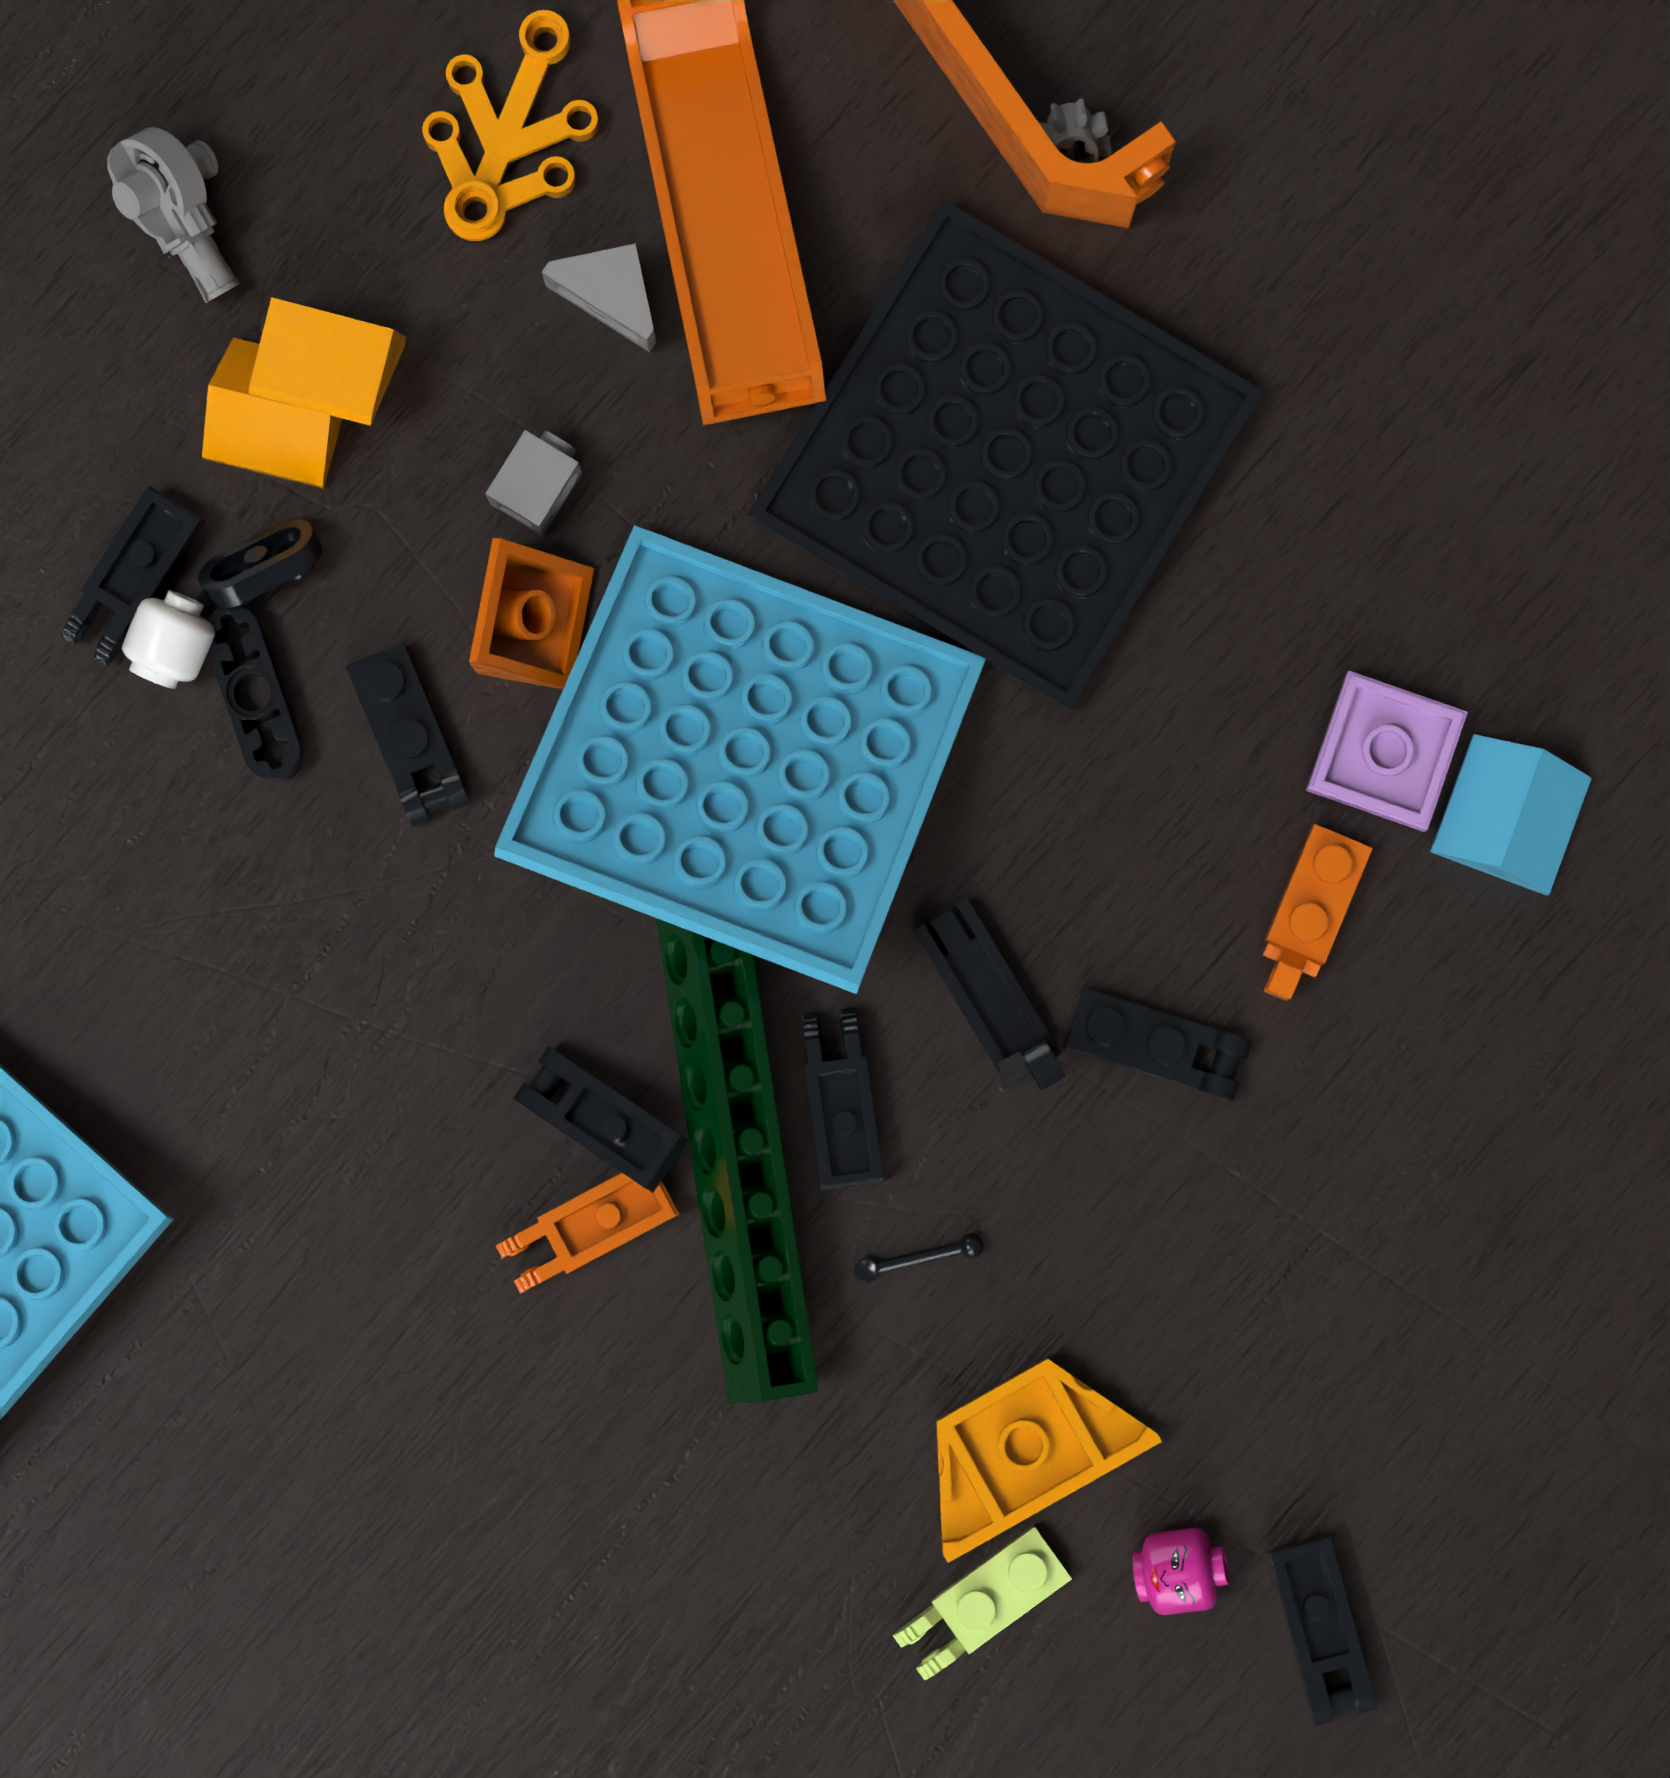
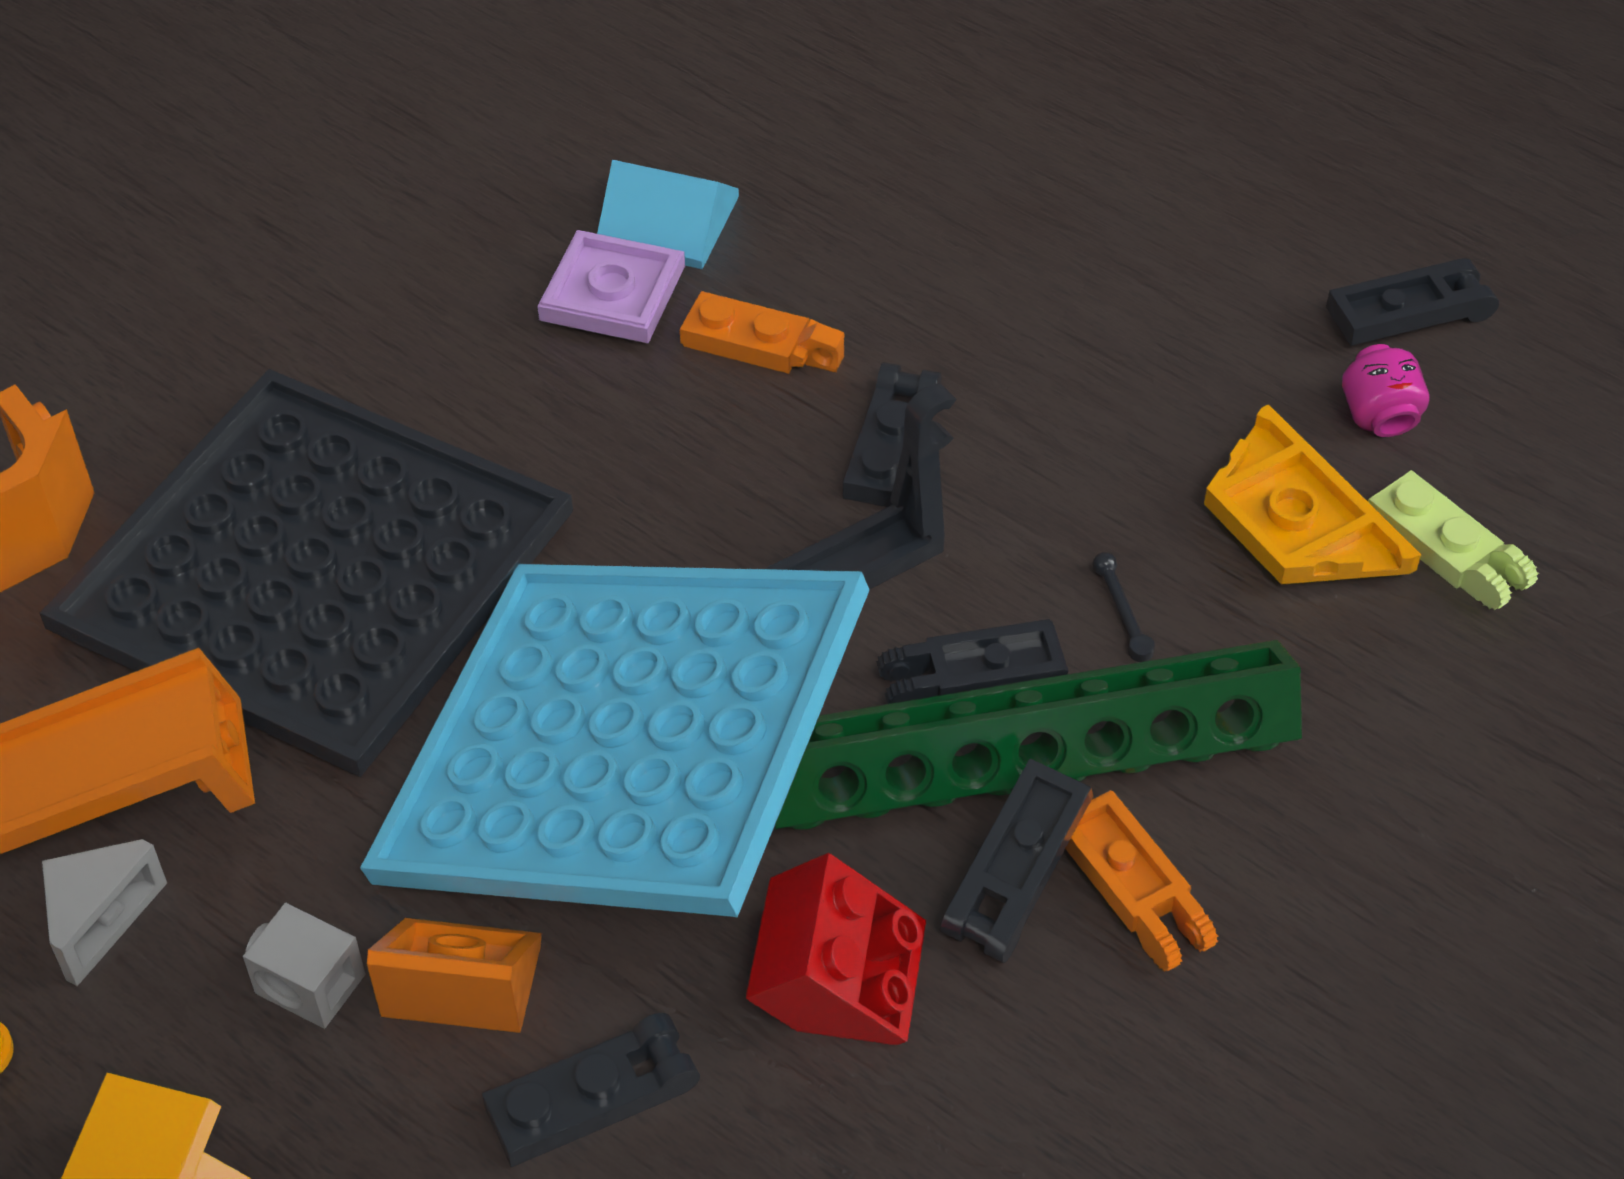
camera: 90 degrees left, 35 degrees down
none -> red slope [746,853,926,1045]

